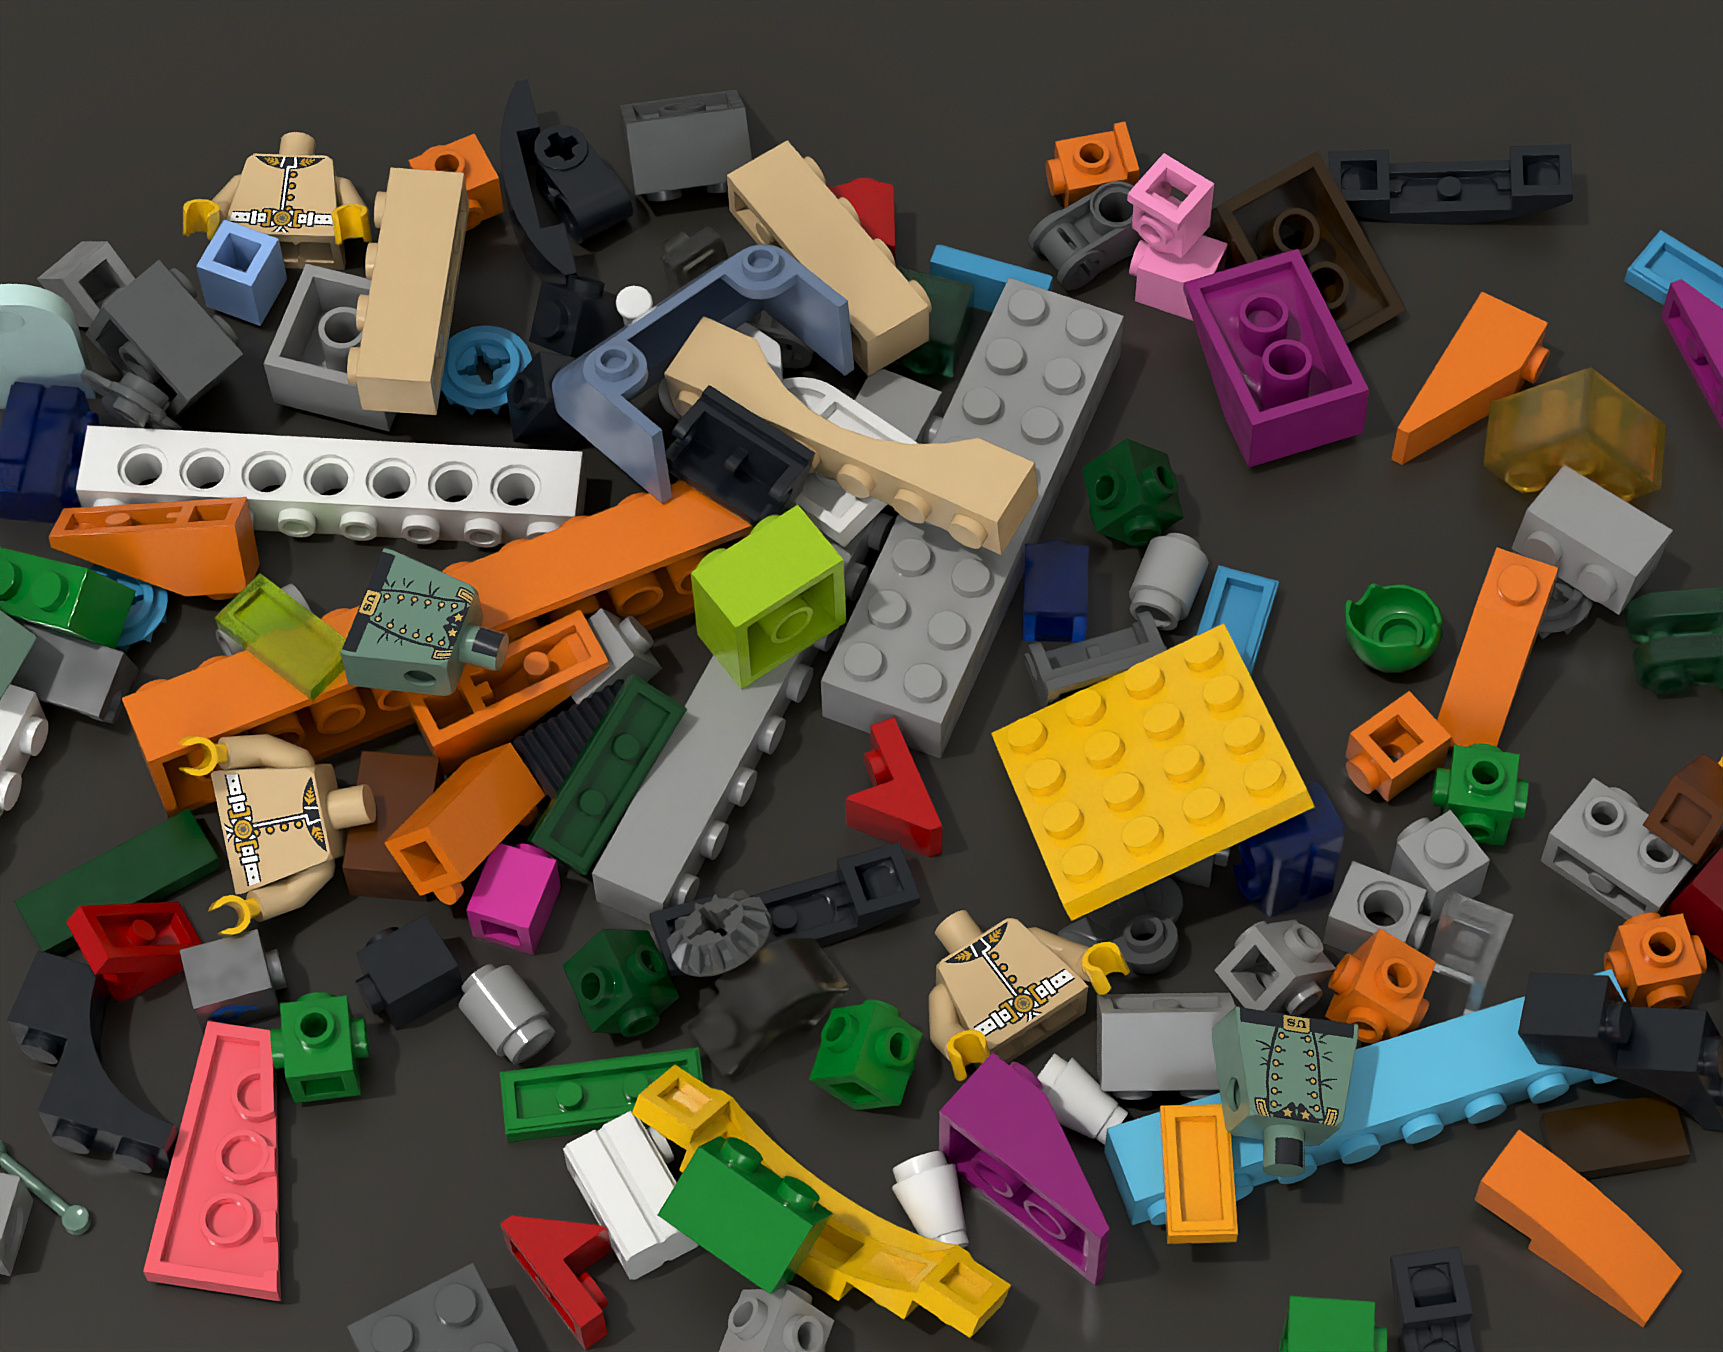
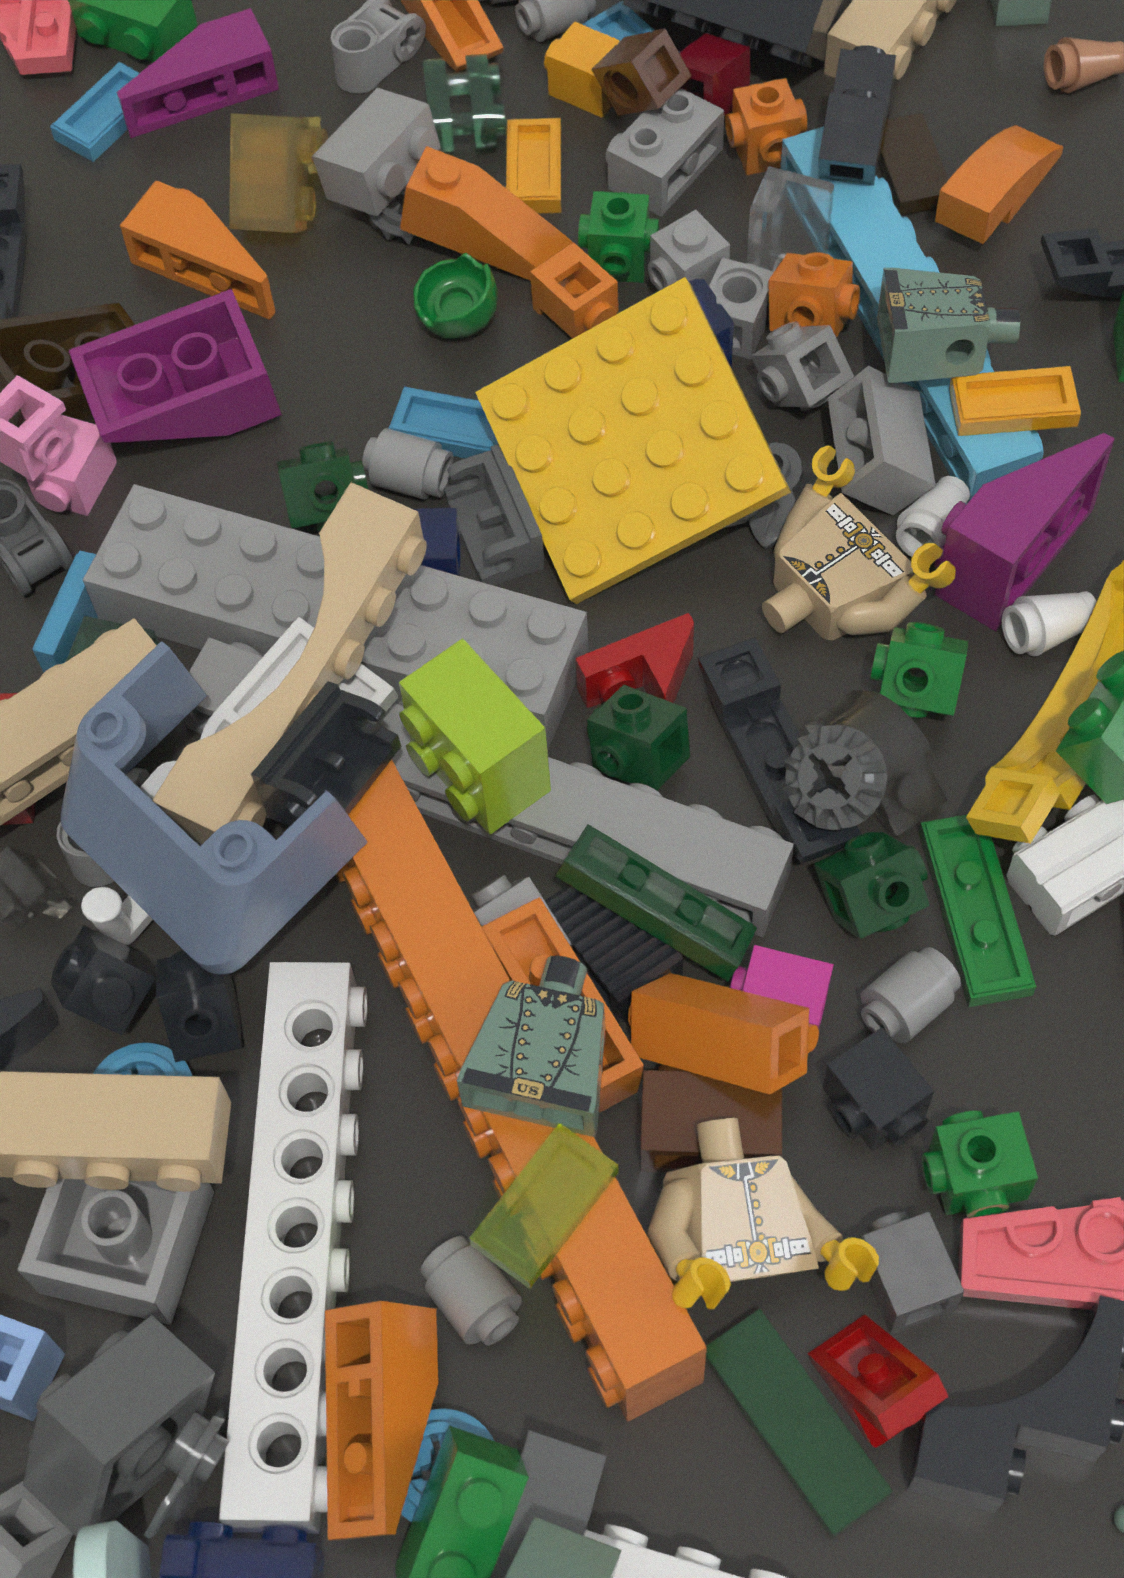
camera: 90 degrees left, 0 degrees up
none -> light orange tile [506,118,561,213]
none -> dark green brick [587,685,691,791]

